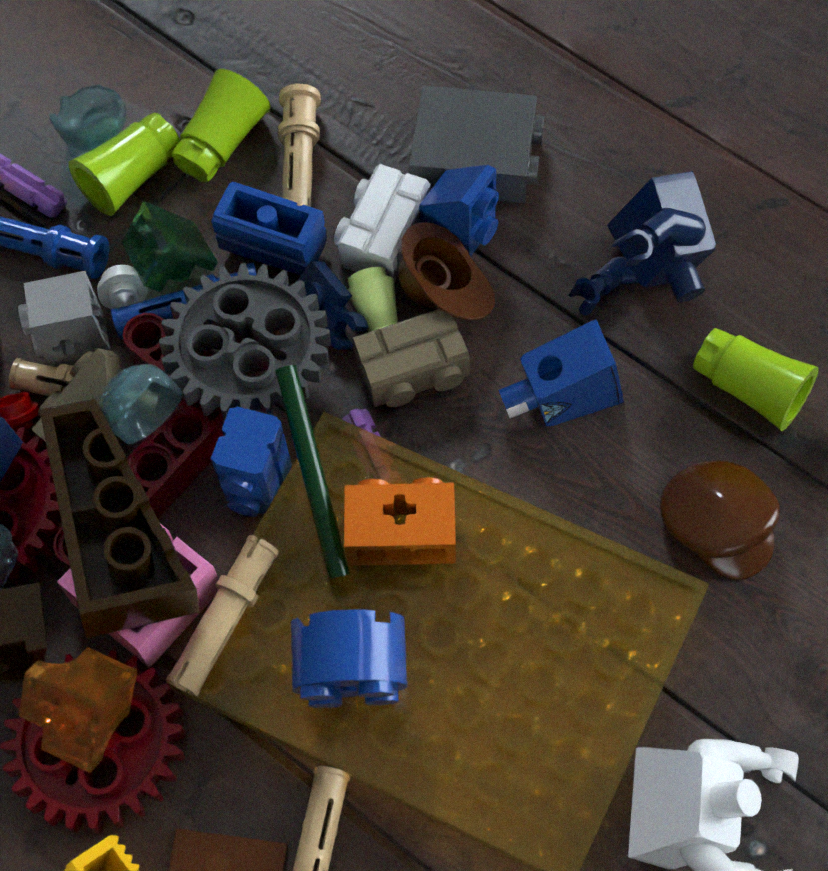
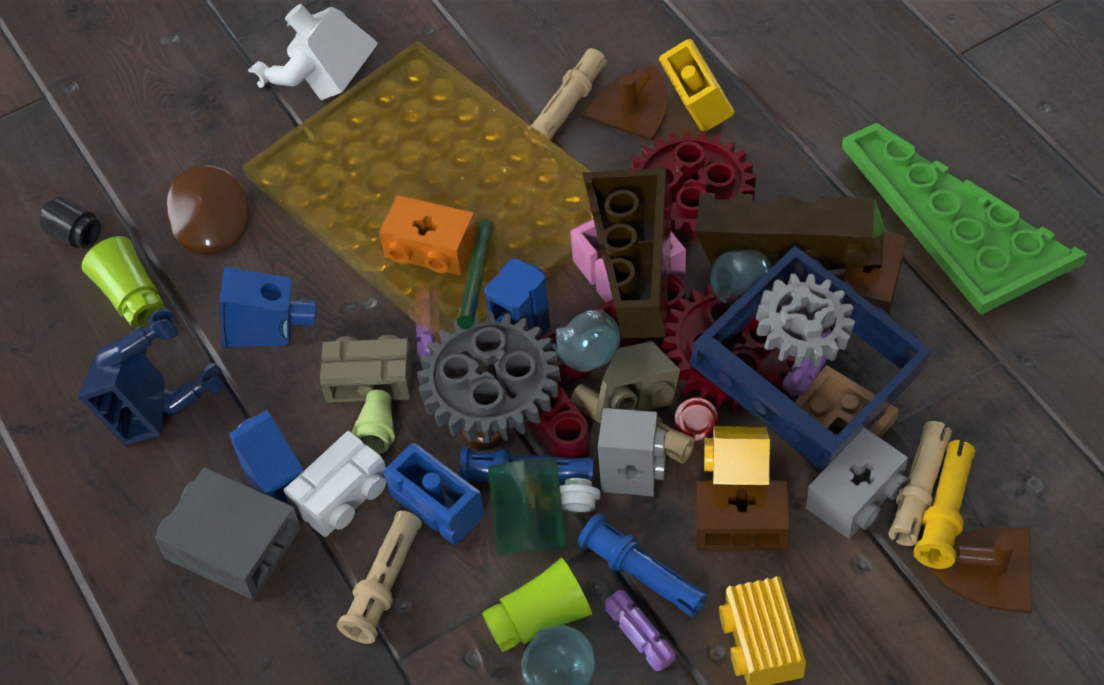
camera: 160 degrees left, 10 degrees down
clear orange brick [19,647,137,773] -> none
tan pin [166,535,279,697] -> none
lime plant [172,69,271,183] -> none
blue brick [291,610,407,708] -> none
dark blue plate [296,261,368,350] -> none
reddish brown piece [398,223,495,320] -> none

